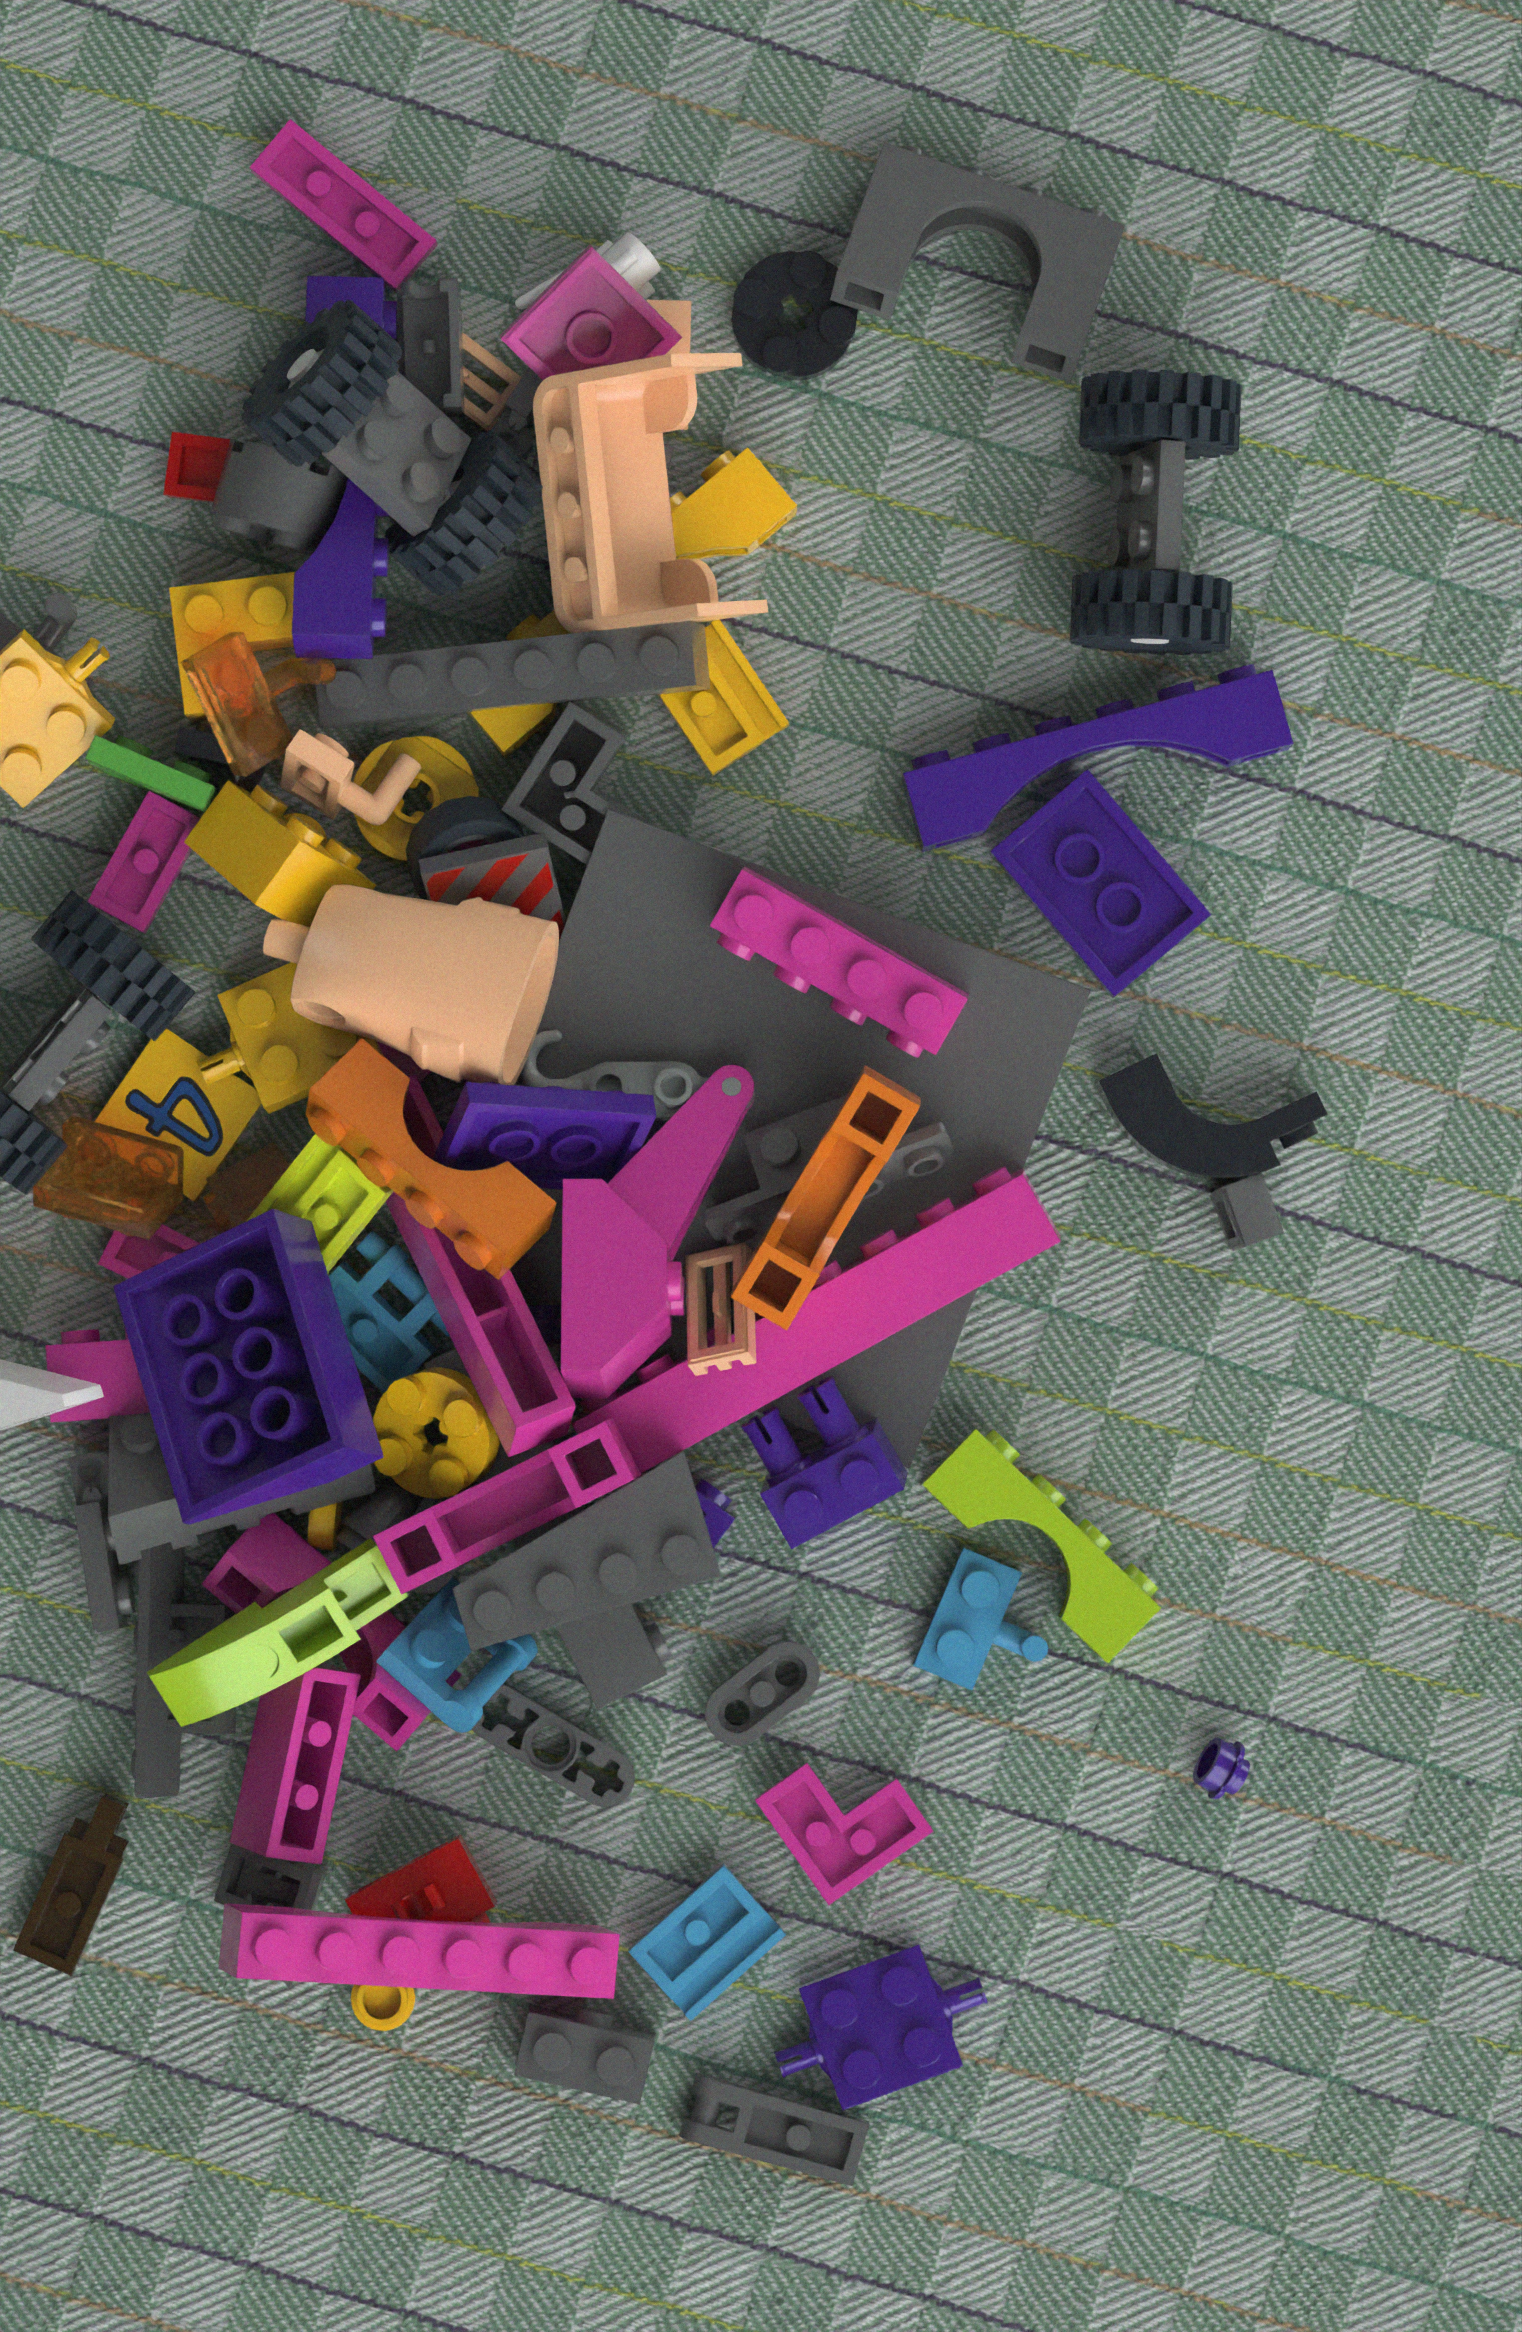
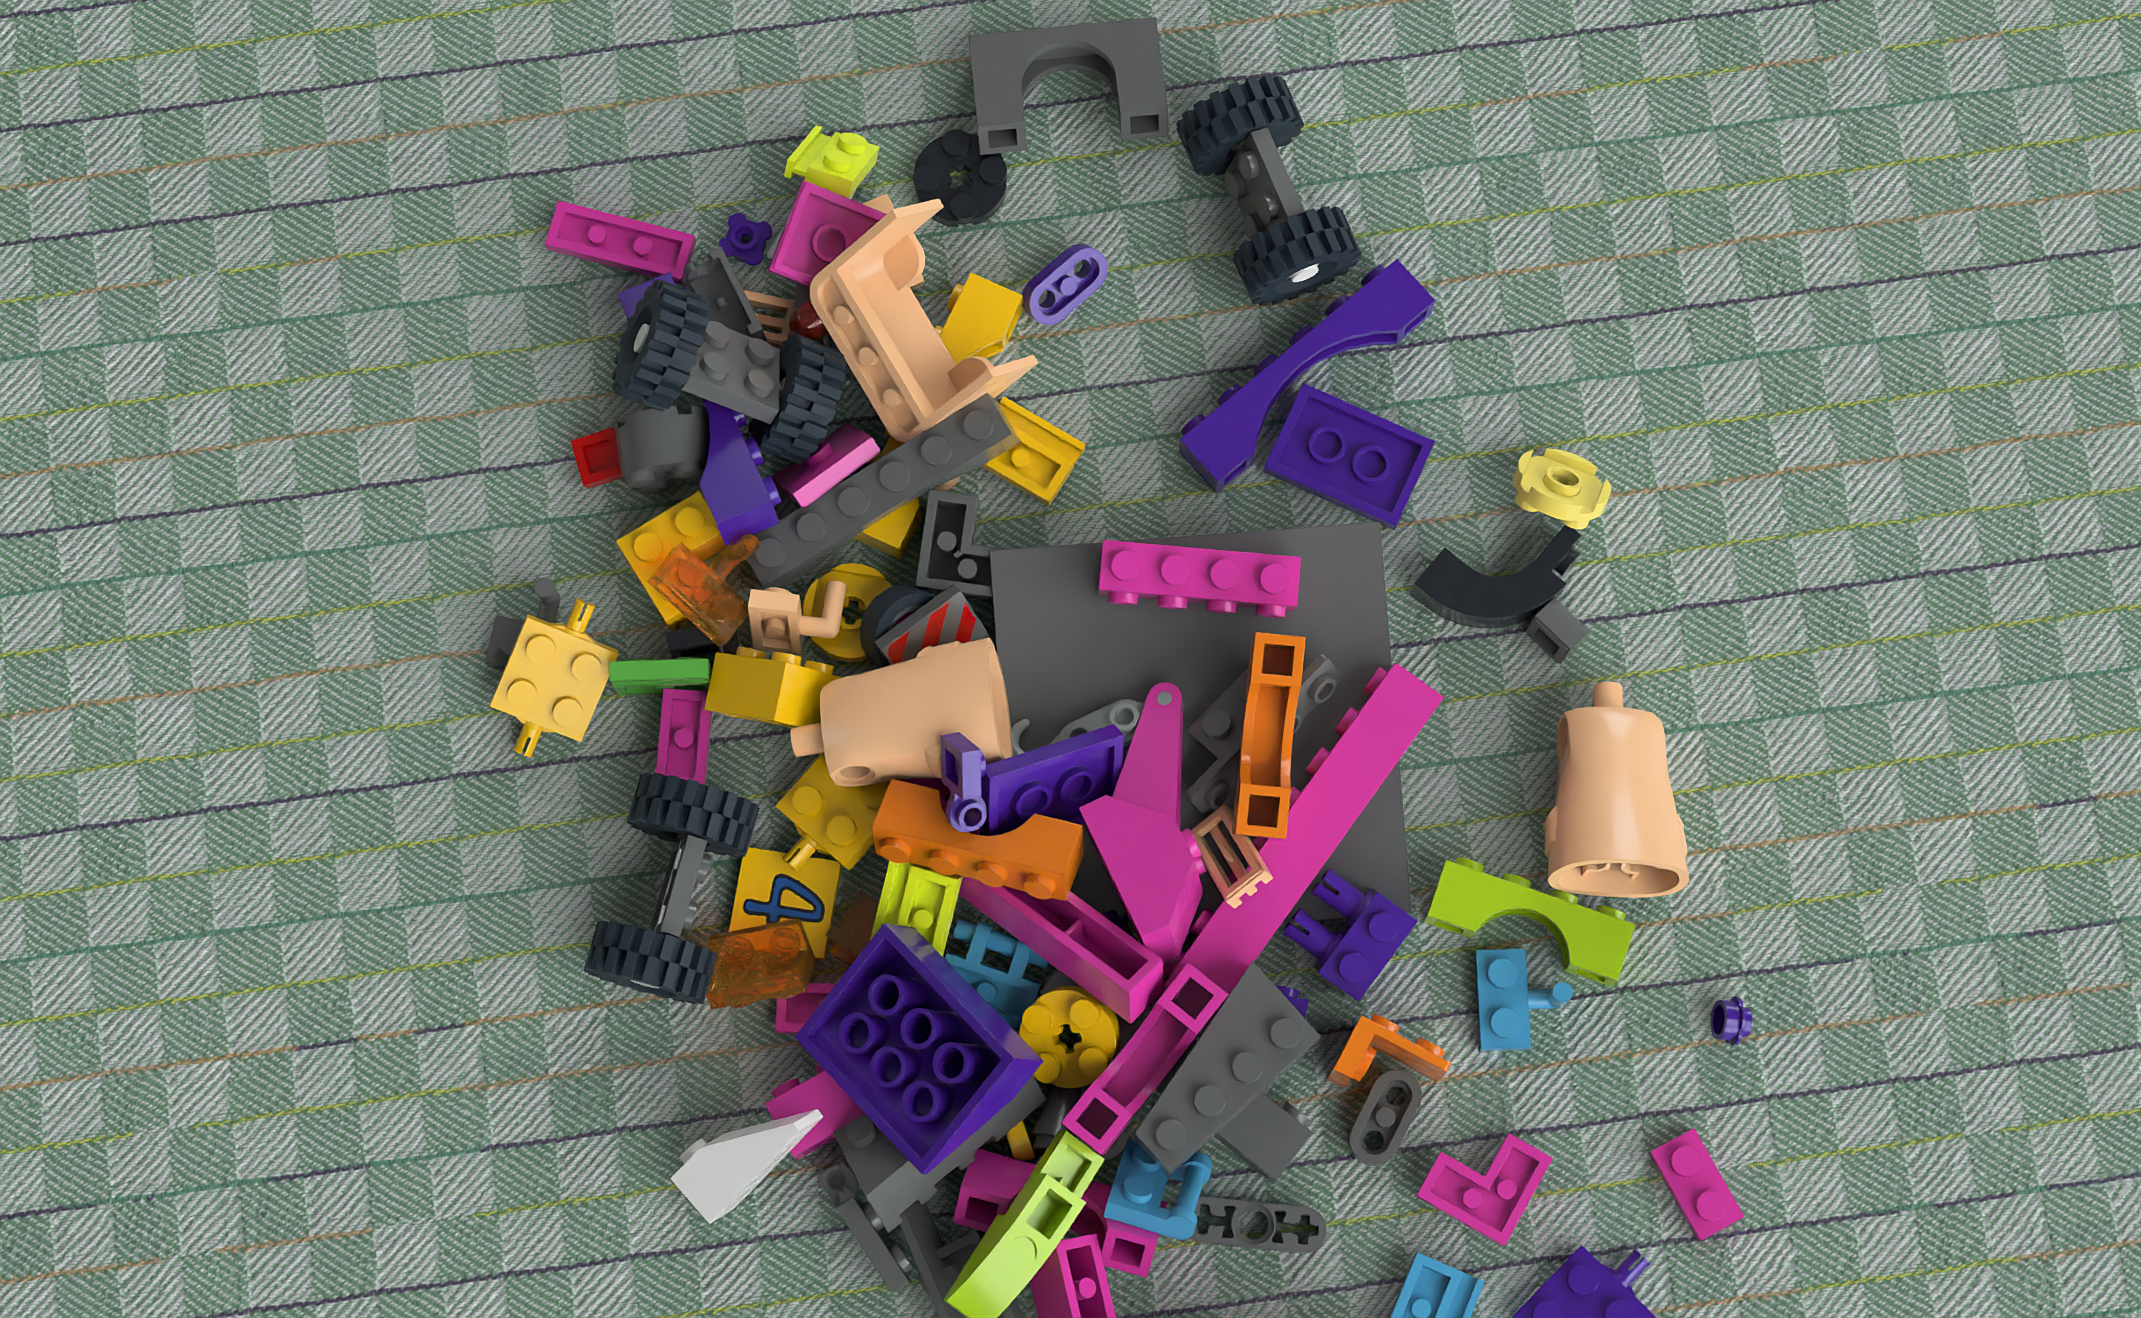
camera: 15 degrees left, 10 degrees down
none -> dark purple plate [718,213,773,266]
none -> dark pink plate [771,422,881,507]
none -> neon yellow plate [784,125,880,198]
none -> clear red hinge [789,300,829,341]
none -> dark purple plate [941,732,987,832]
none -> plate [1022,244,1108,325]
none -> orange bracket [1327,1014,1451,1089]
none -> light yellow plate [1512,448,1611,529]
none -> light nougat torso [1543,682,1689,898]
none -> dark pink plate [1648,1128,1744,1242]

